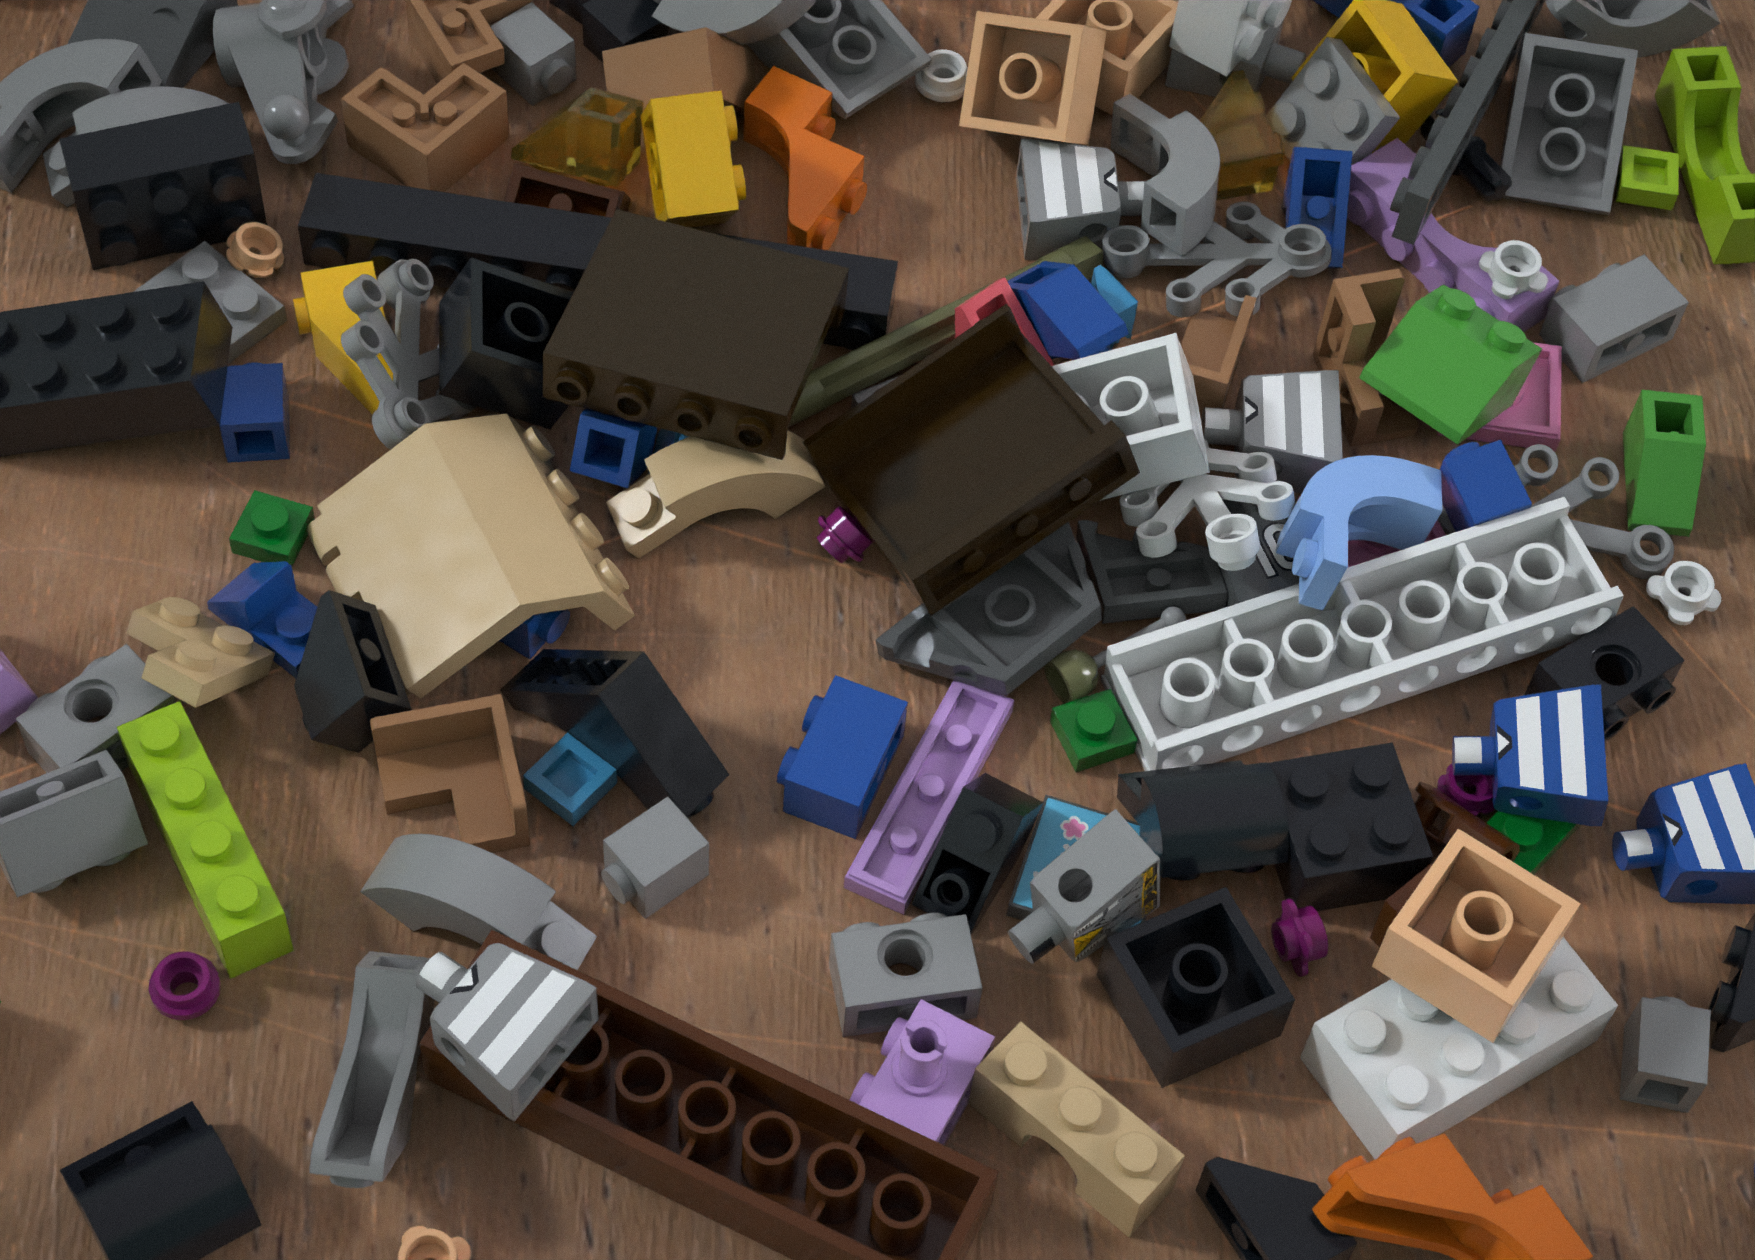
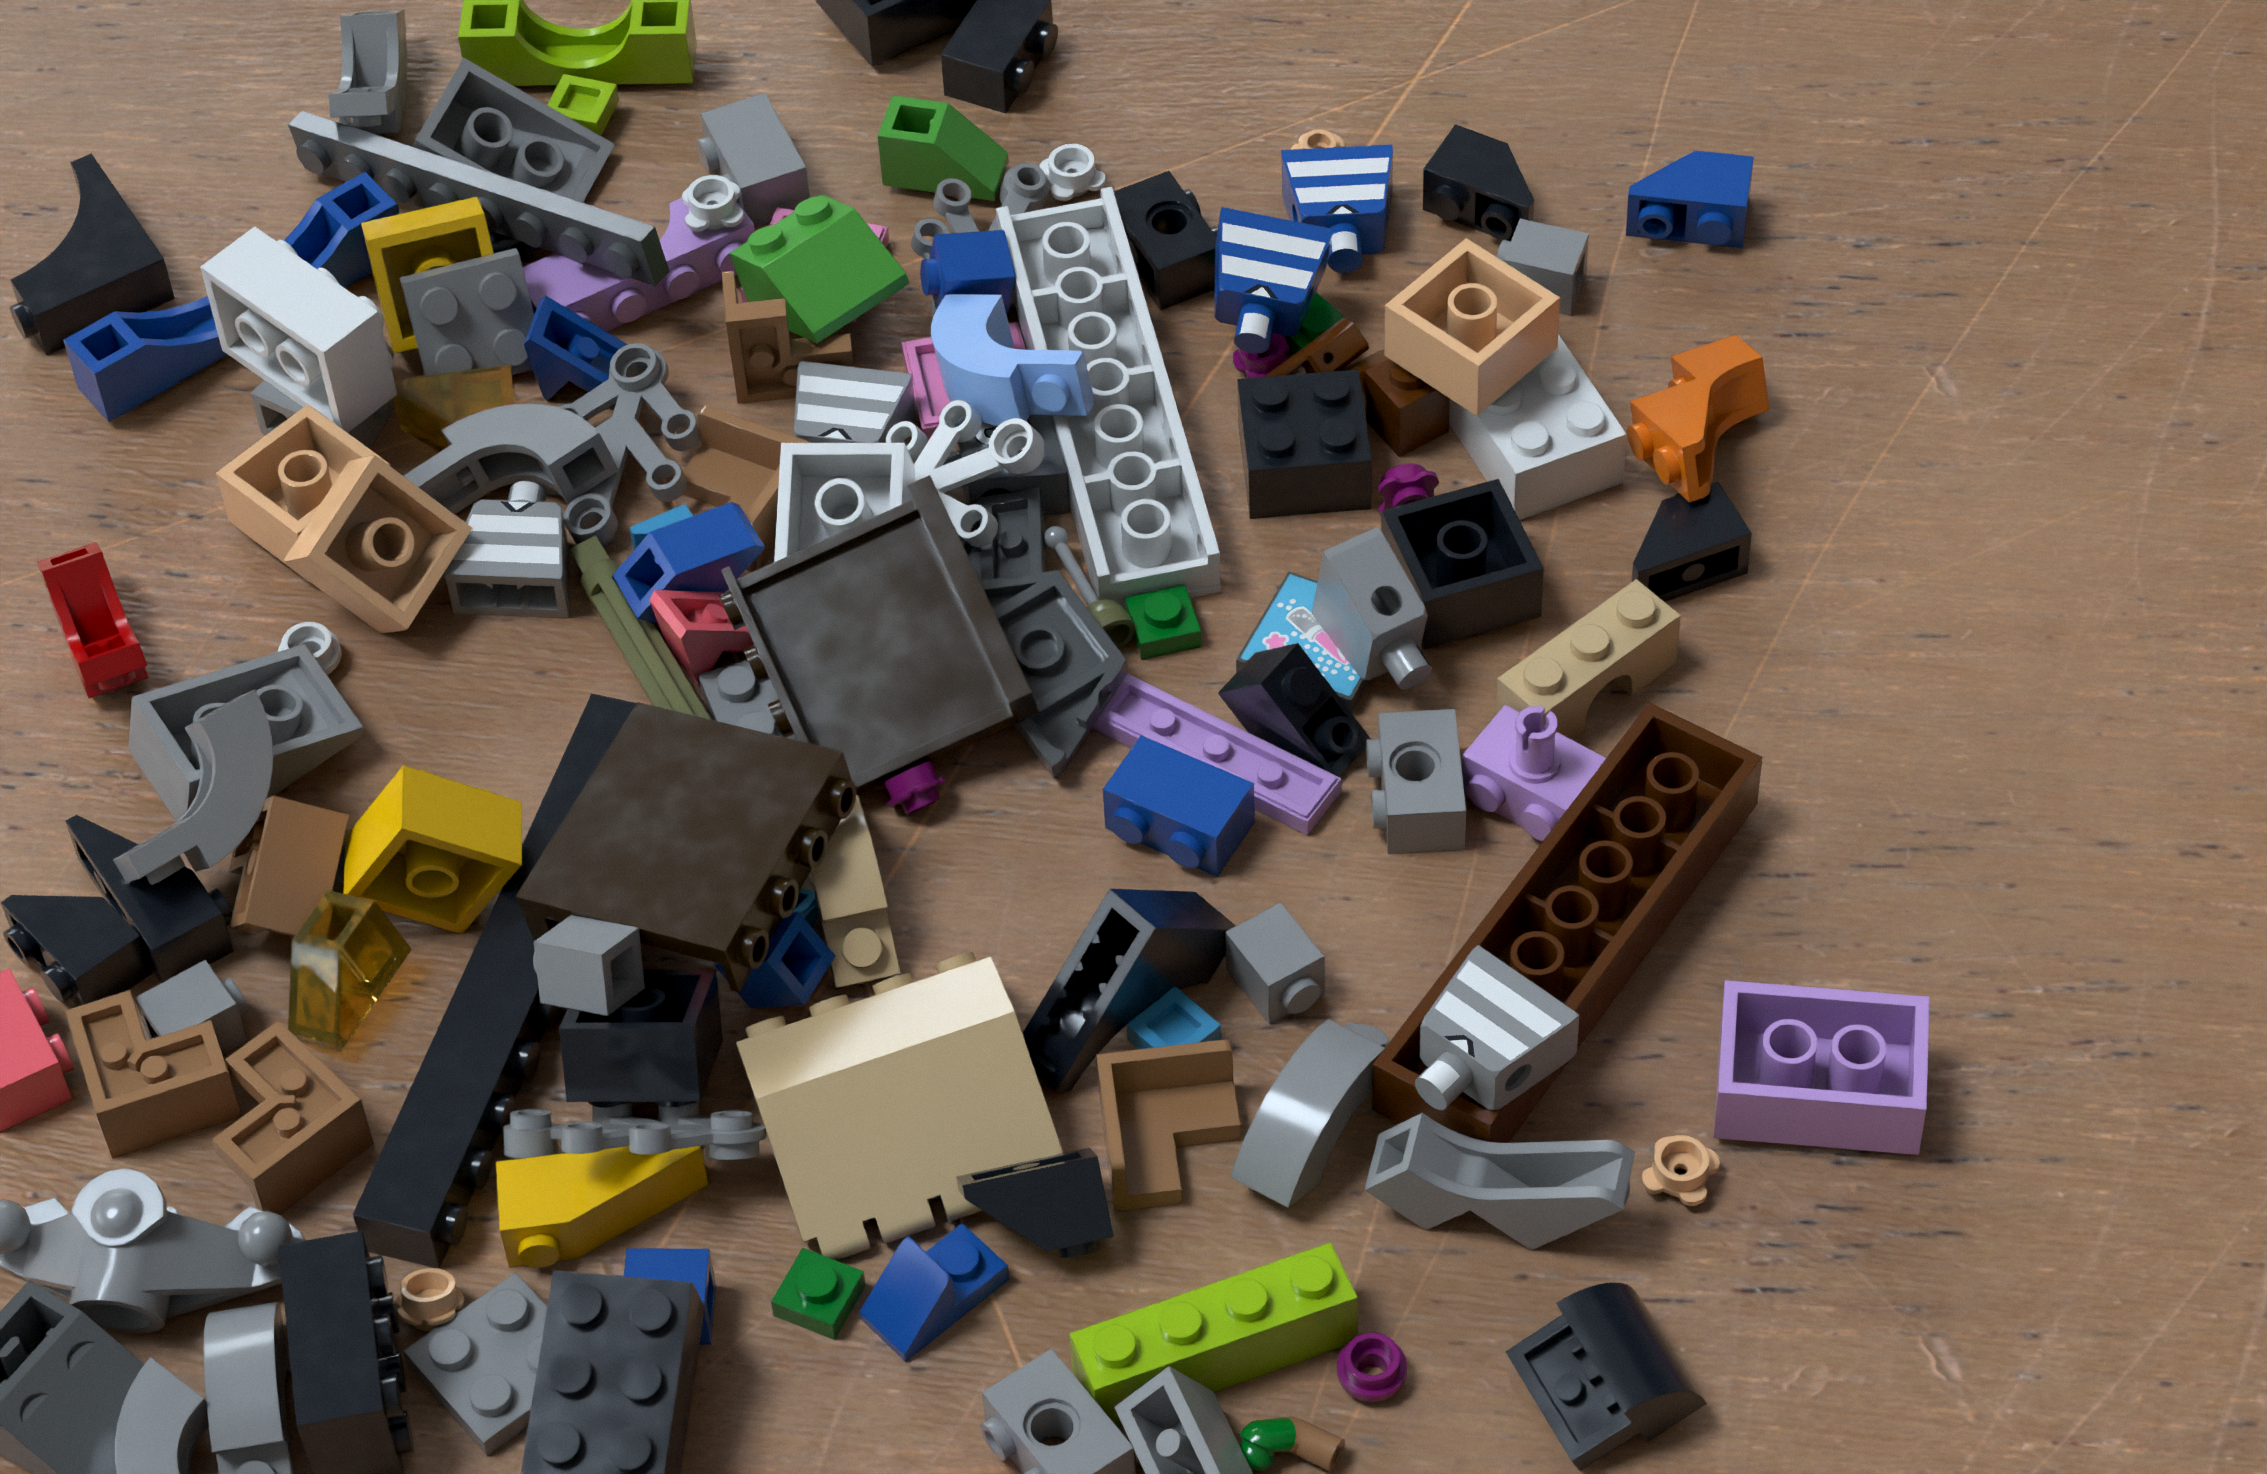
camera: 75 degrees left, 5 degrees down
tan plate [126,597,275,708] -> none
reddish brown slope [504,163,631,218] -> none
orange arch [744,66,868,250] -> none
black brick [1117,760,1289,881] -> none
none -> light grey brick [533,915,645,1016]
none -> arm [1239,1416,1345,1472]

